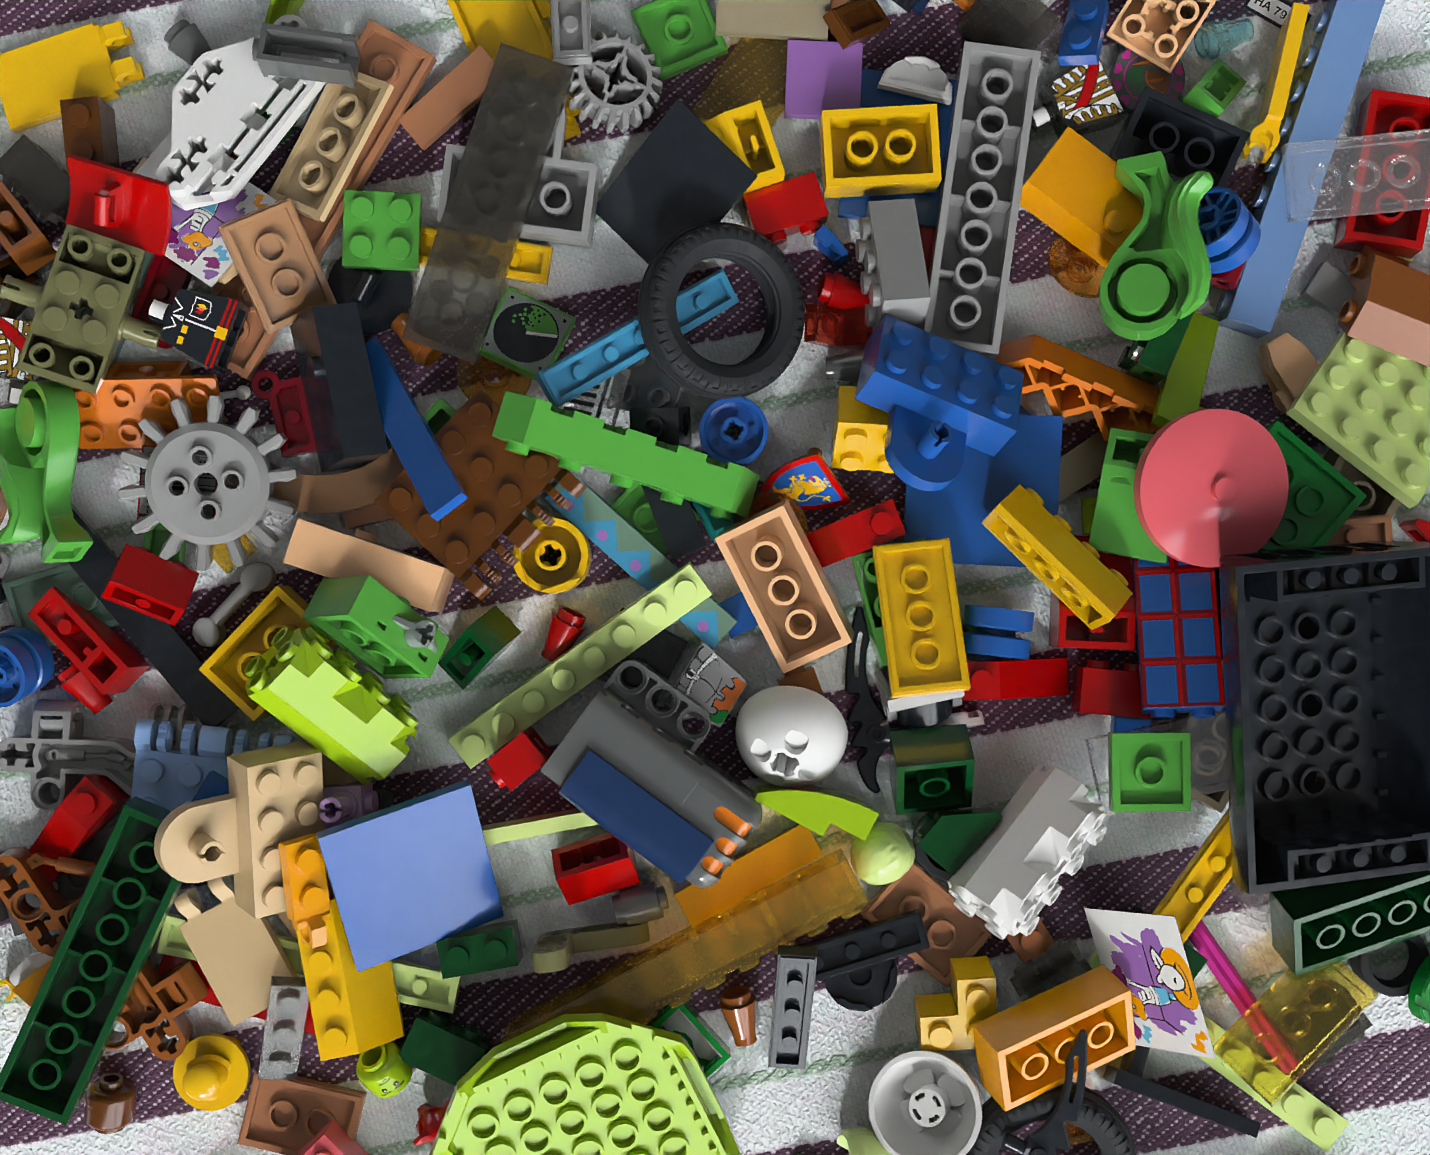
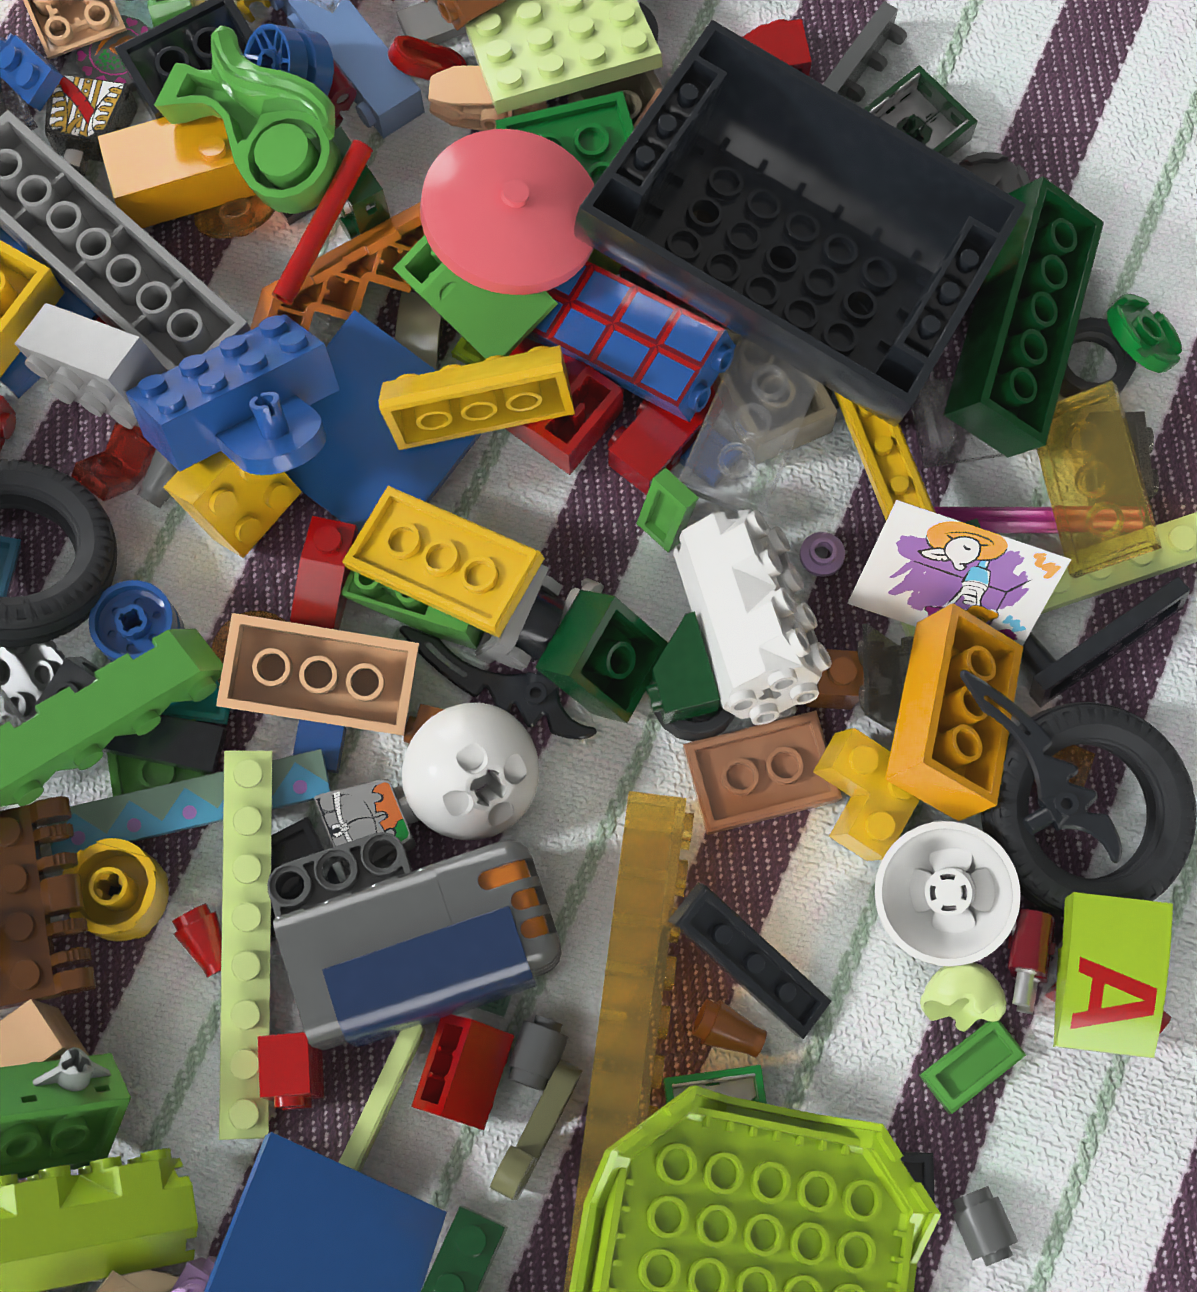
camera: 55 degrees left, 15 degrees down
dark green slope [438,605,521,690] -> none
yellow tile [674,824,823,928] -> none
lime slope [753,784,879,841] -> none
shield [757,448,851,510] -> none
black tile [774,909,930,983] -> none
blue tile [813,224,849,267] -> none
red cone [816,271,869,312] -> none
black tile [824,959,898,1012] -> none
yellowish green hair [850,821,916,885] -> none
red slope [962,658,1069,701] -> none
blue wheel [963,605,1035,660] -> none
bright green plate [1108,731,1191,812] -> none
lime tile [1151,311,1220,427] -> none
none -> red piece [272,140,373,305]
none -> red tile [388,35,468,81]
none -> bright green tile [636,468,699,553]
none -> lavender plate [800,532,845,577]

